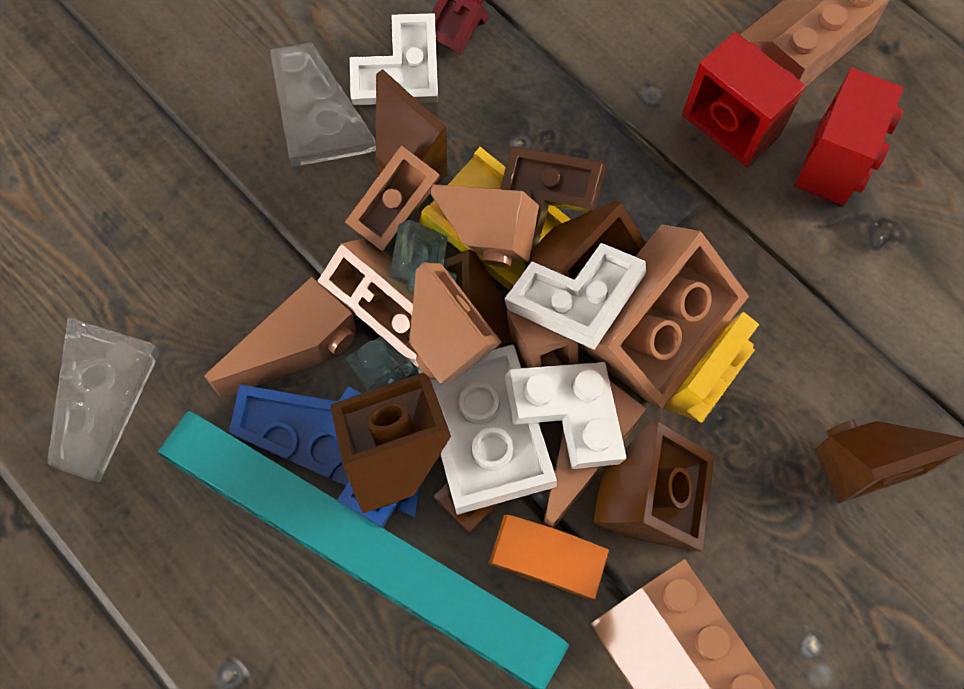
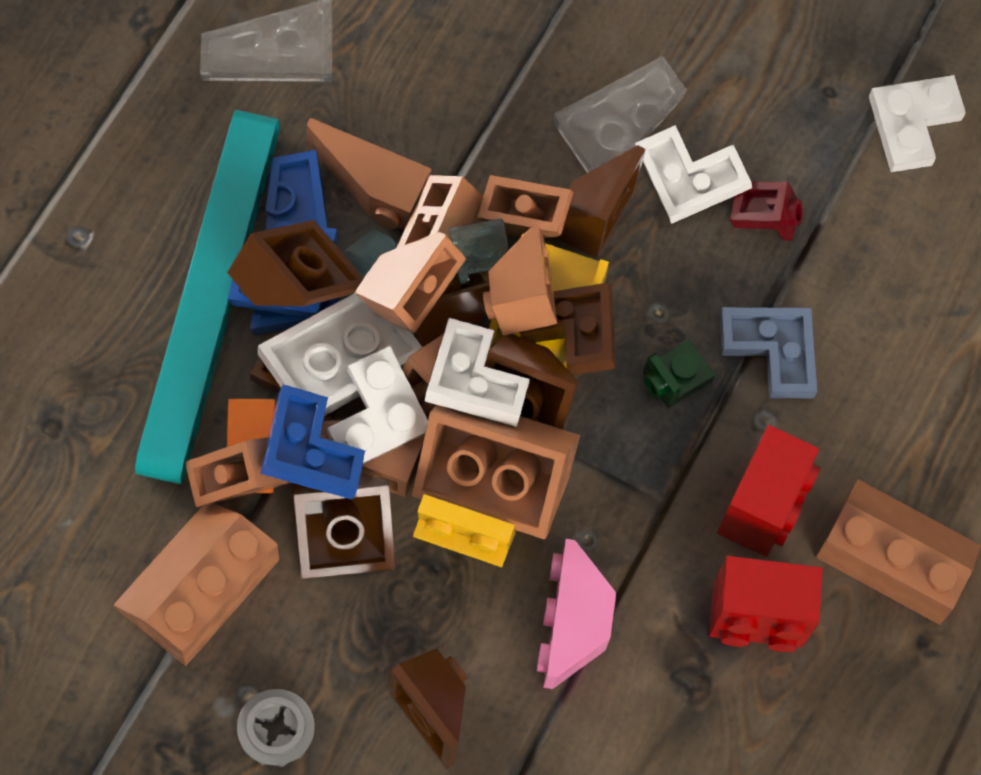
camera: 65 degrees right, 0 degrees up
none -> nougat slope [185,437,291,507]
none -> light grey gear [237,689,315,767]
none -> blue plate [260,384,365,500]
none -> bright pink slope [537,539,616,689]
none -> dark green bracket [643,340,715,408]
none -> sand blue plate [719,307,817,399]

